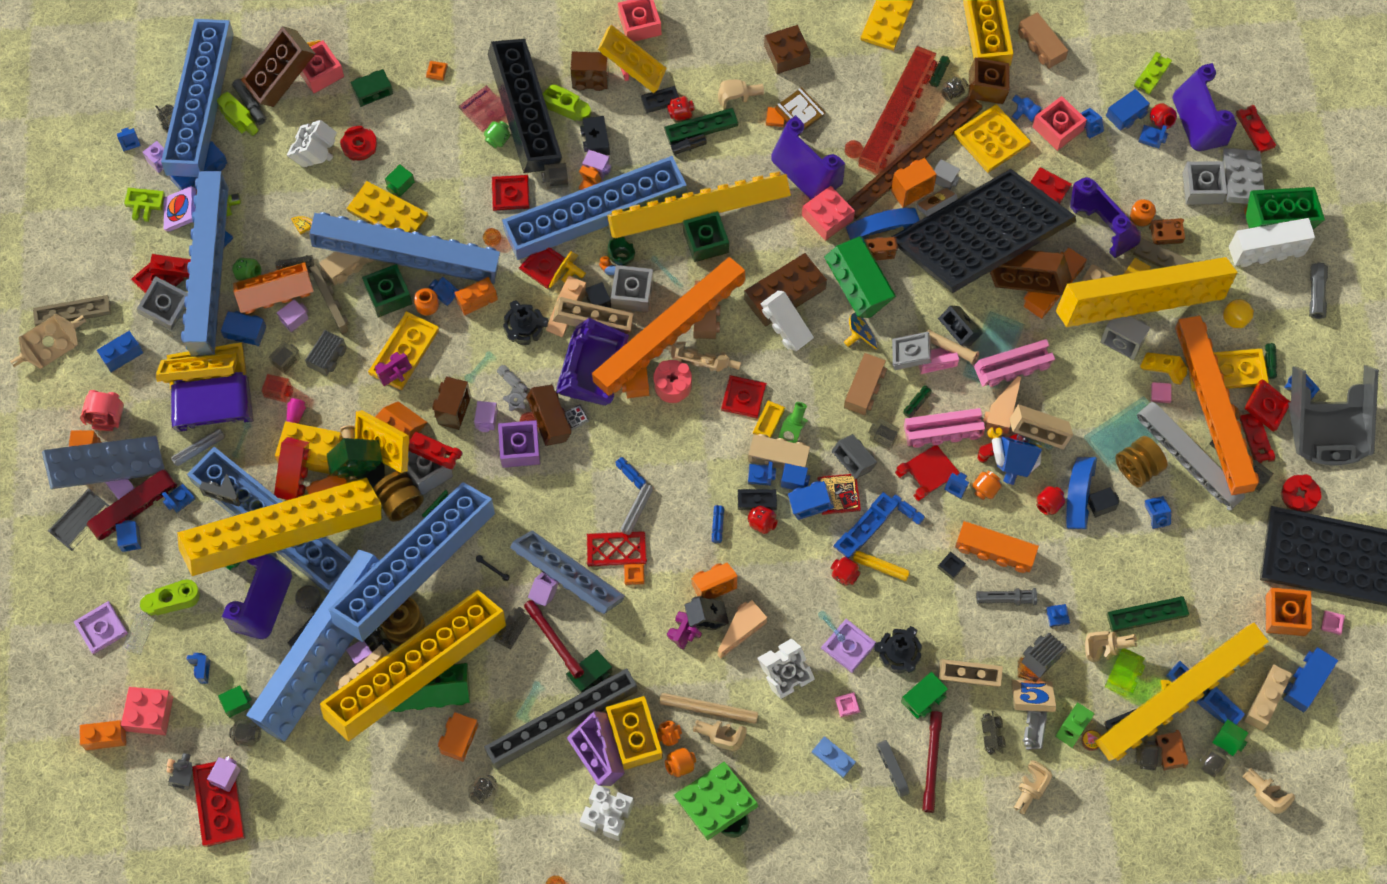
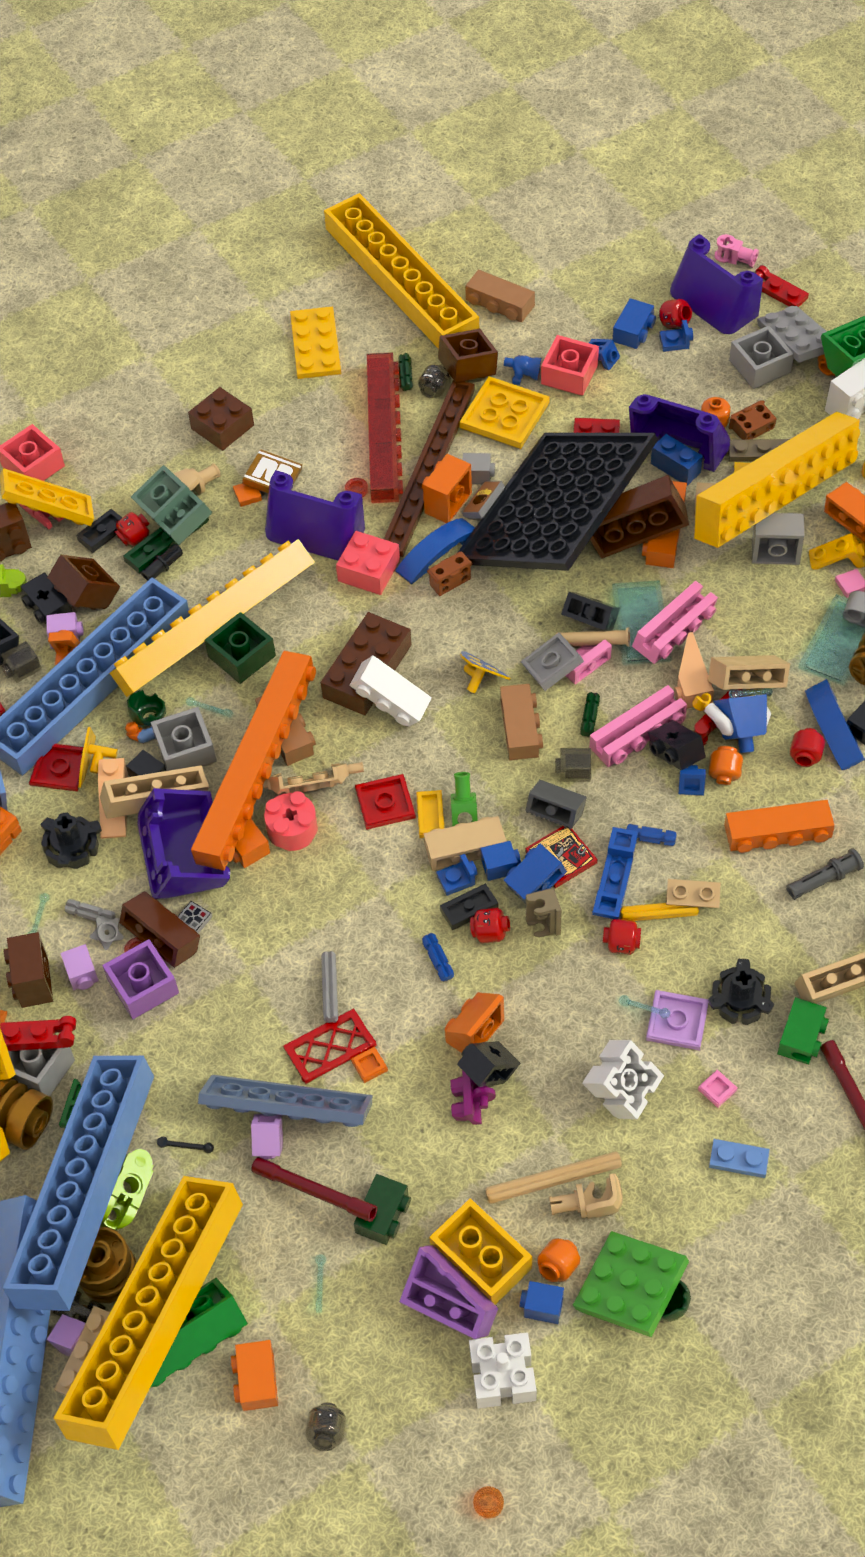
camera: 25 degrees left, 10 degrees down
dark grey brick [484,668,638,770] -> none
clear smoke hinge [494,607,530,650] -> none
blue axle [615,457,646,489] -> none
orange gear [656,721,682,746] -> none
light nougat slope [718,600,767,659] -> none
green slope [824,236,896,318] -> none
dark grey beam [876,740,910,798] -> none
red flag [895,445,960,501] -> none
black plate [938,551,966,580] -> none
lime plate [1134,52,1172,95] -> none
none -> reddish brown brick [47,554,120,610]
none -> piece [100,1149,154,1231]
none -> sand green slope [131,465,212,545]
none -> blue brick [519,1281,564,1324]
none -> dark tan hinge [526,888,562,937]
none -> black brick [648,720,706,770]
none -> blue brick [651,434,703,486]
none -> tan hinge [666,879,721,908]
none -> bright pink connector [715,234,759,268]

